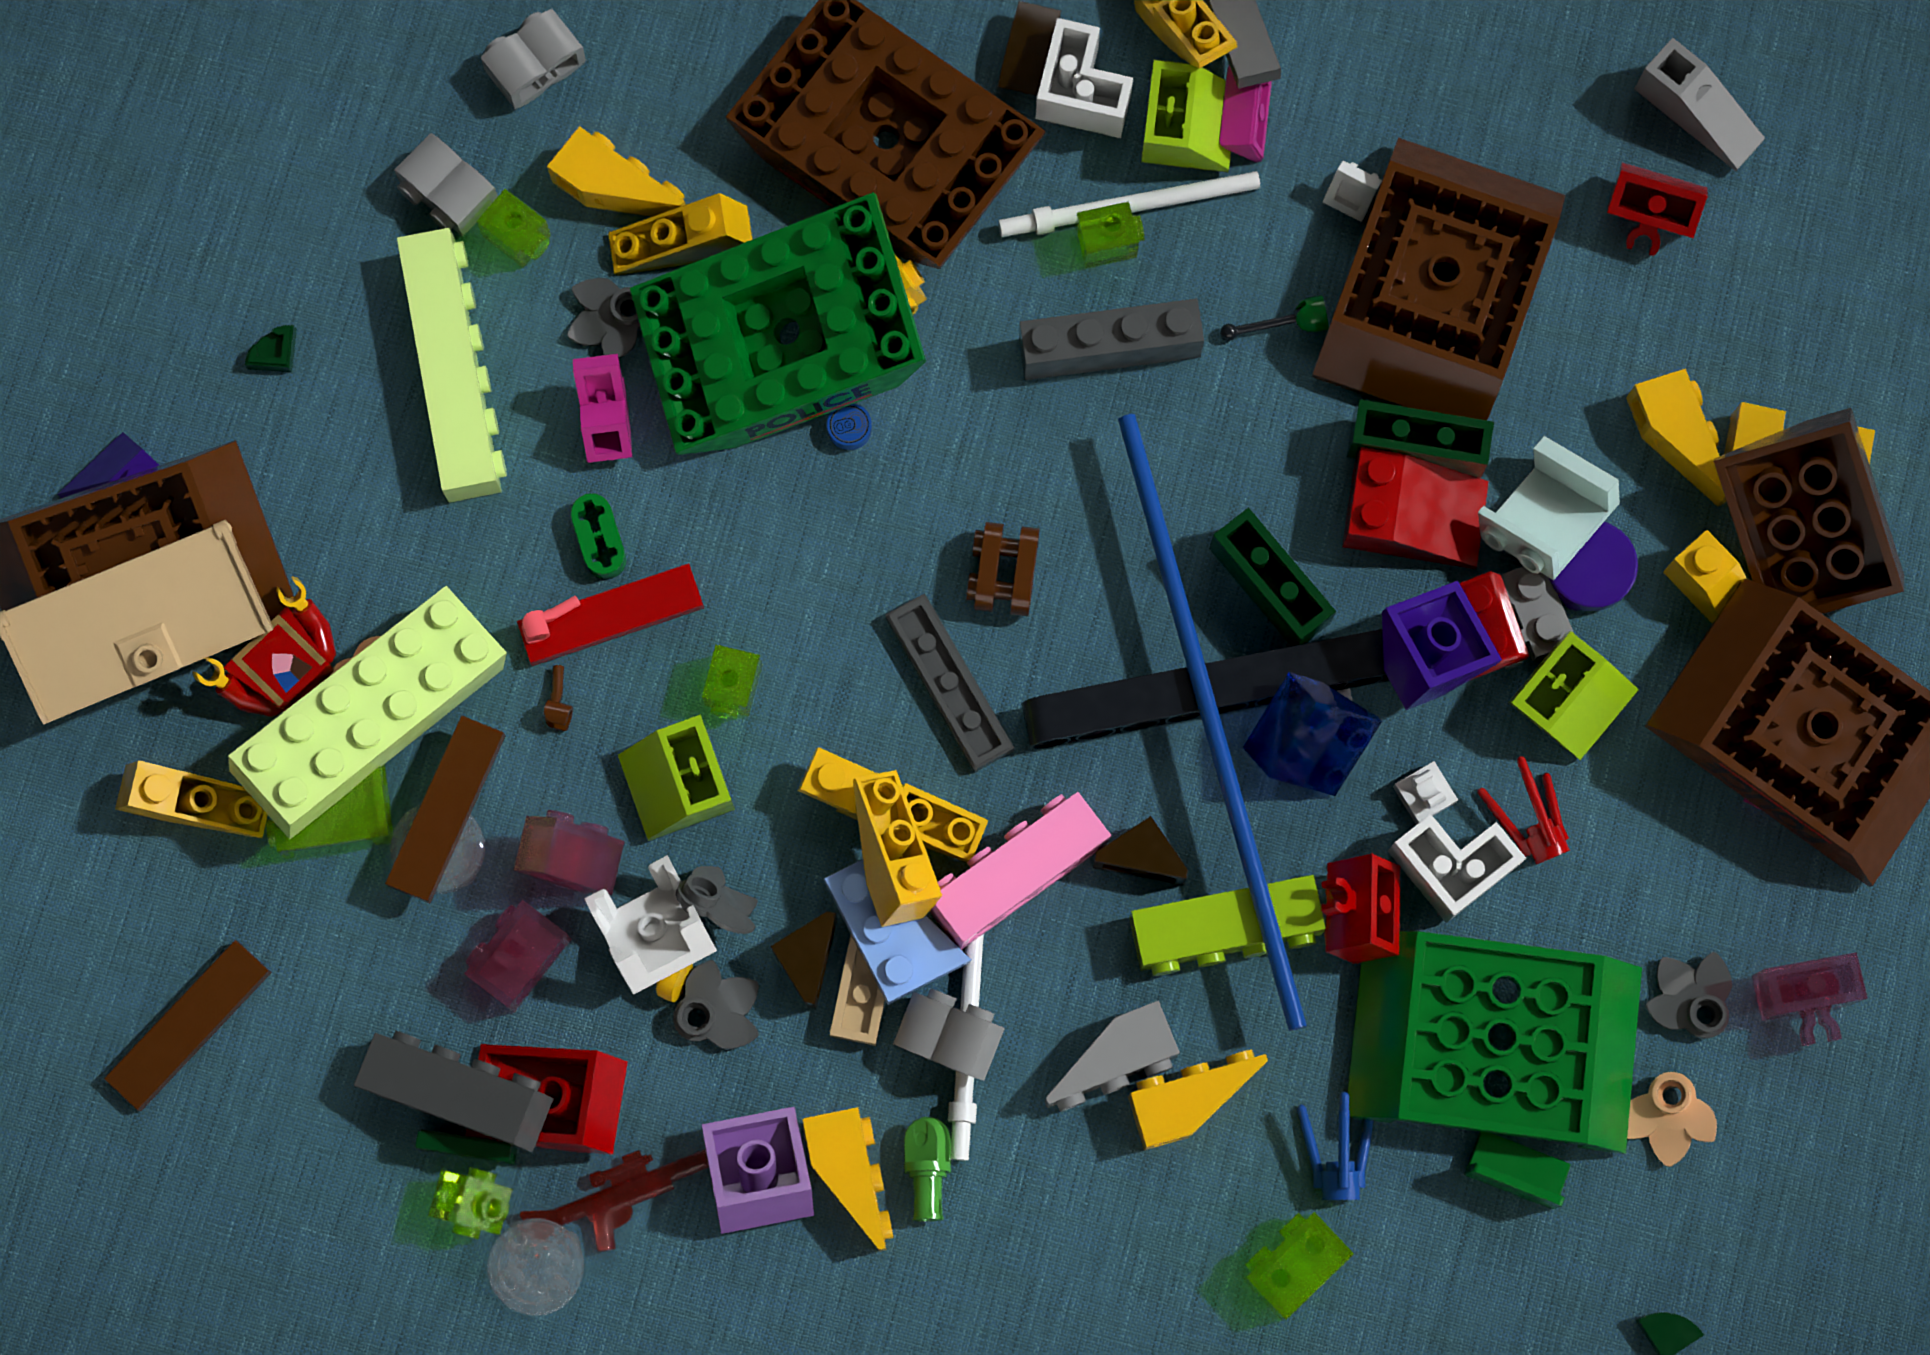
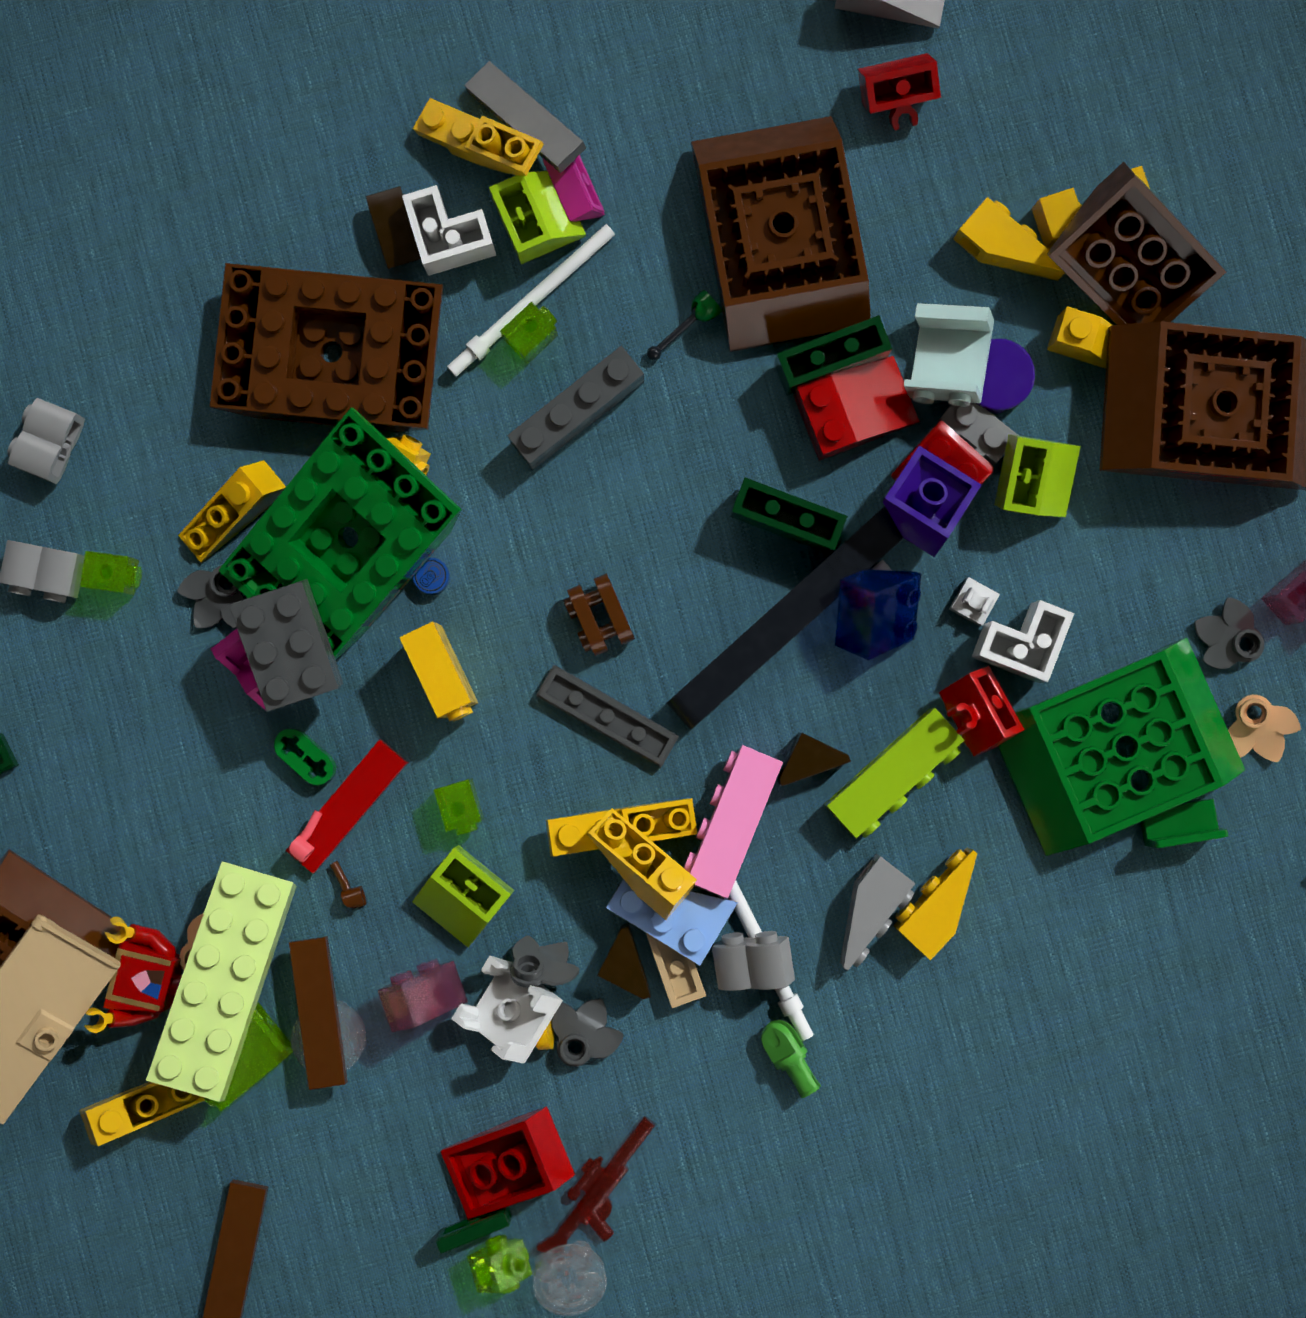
camera: 30 degrees left, 10 degrees up
dark grey brick [353,1030,553,1152] -> none
yellowish green brick [397,227,507,503] -> none
clear pink brick [464,900,572,1013] -> none
yellow slope [547,126,686,217] -> none
medium lavender slope [702,1107,814,1234] -> none
yellow slope [802,1107,894,1251] -> none
blue piece [1118,414,1307,1031] -> none
clear neon green brick [1242,1212,1354,1321] -> none
blue plant [1297,1092,1374,1200] -> none
white tile [1323,161,1382,222] -> none
red plant [1478,756,1570,865] -> none
none -> dark grey brick [229,579,344,712]
none -> yellow brick [399,621,478,722]

